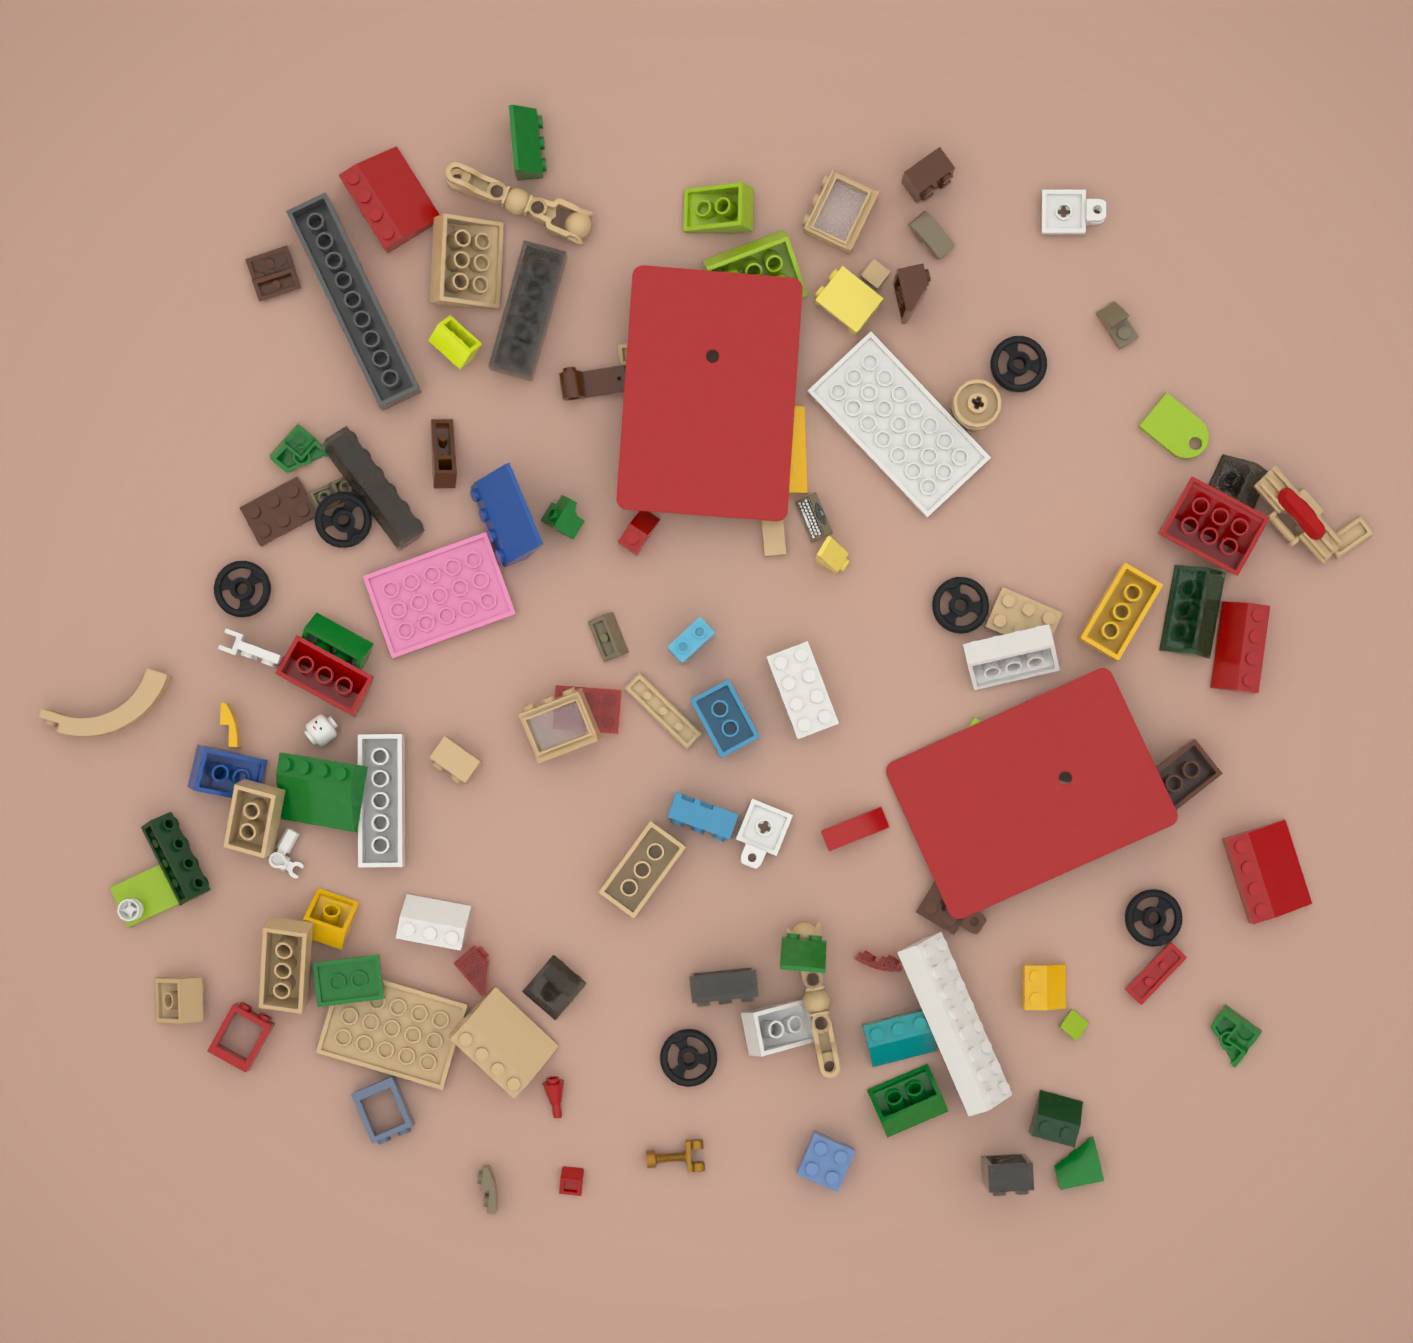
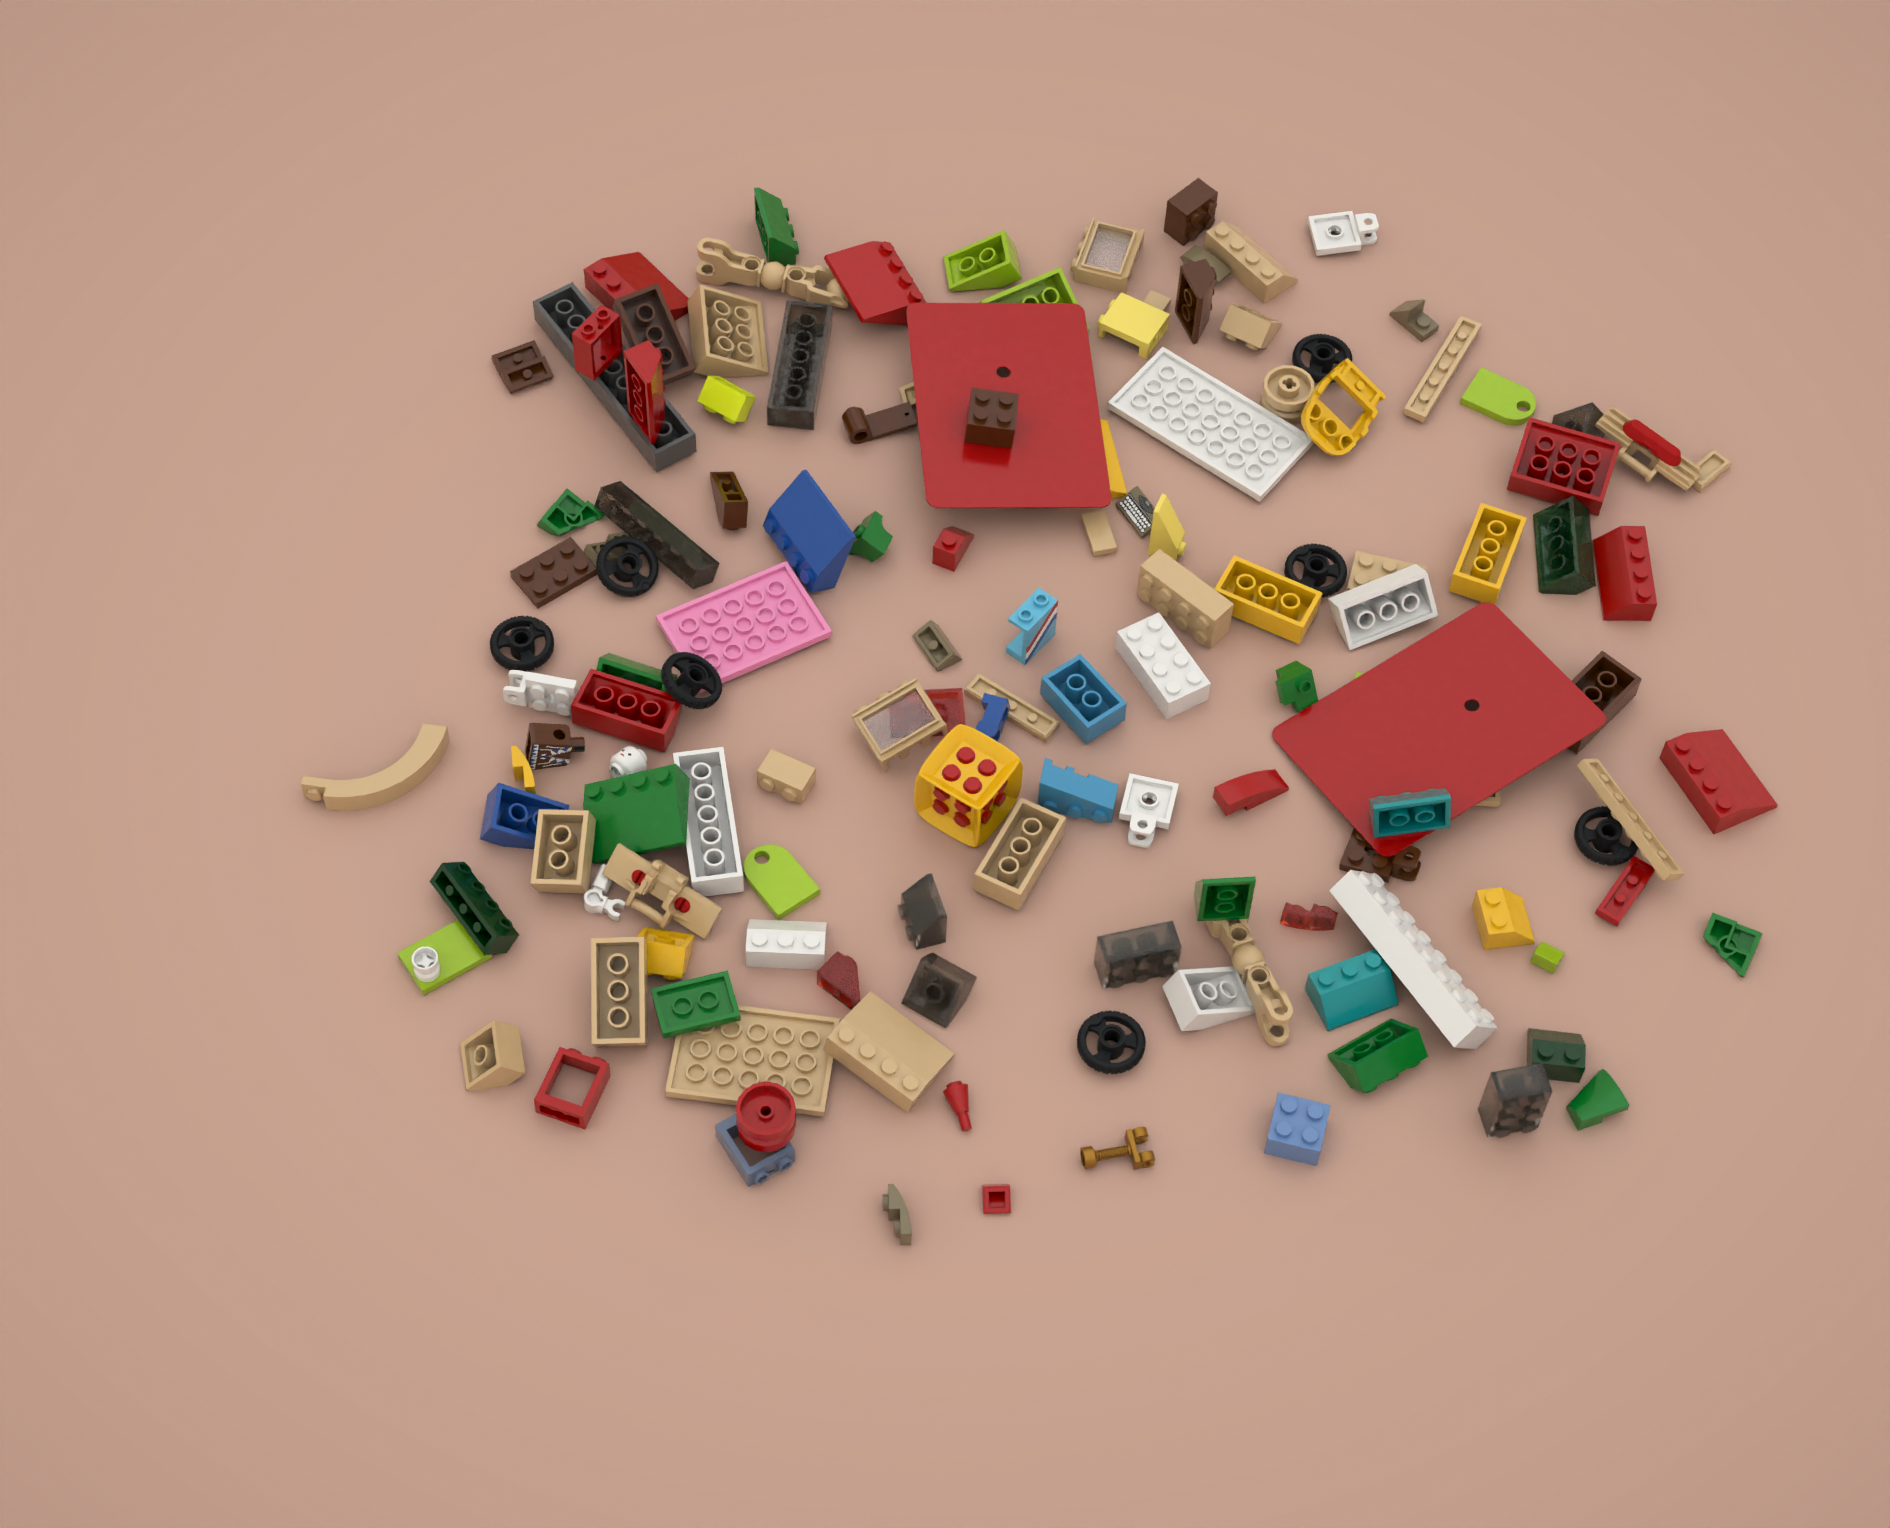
camera: 15 degrees left, 30 degrees down
none -> reddish brown torso [525,723,585,770]
none -> red window [572,304,623,381]
none -> tan piece [602,843,722,939]
none -> reddish brown brick [612,283,695,385]
none -> red slope [623,340,666,445]
none -> black wheel [661,652,722,709]
none -> red wheel [736,1081,796,1152]
none -> lime tile [744,844,820,920]
none -> red slope [824,241,927,325]
none -> clear smoke slope [898,873,947,950]
none -> yellow piece [914,724,1023,848]
none -> reddish brown brick [965,388,1019,449]
none -> blue leg [976,693,1010,741]
none -> tan brick [1137,549,1234,649]
none -> tan slope [1203,221,1298,304]
none -> yellow brick [1214,555,1322,644]
none -> tan slope [1220,304,1282,351]
none -> green brick [1275,661,1318,711]
none -> yellow slope [1301,358,1386,456]
none -> teal slope [1369,788,1451,838]
none -> tan plate [1403,315,1482,423]
none -> tan plate [1577,759,1685,881]

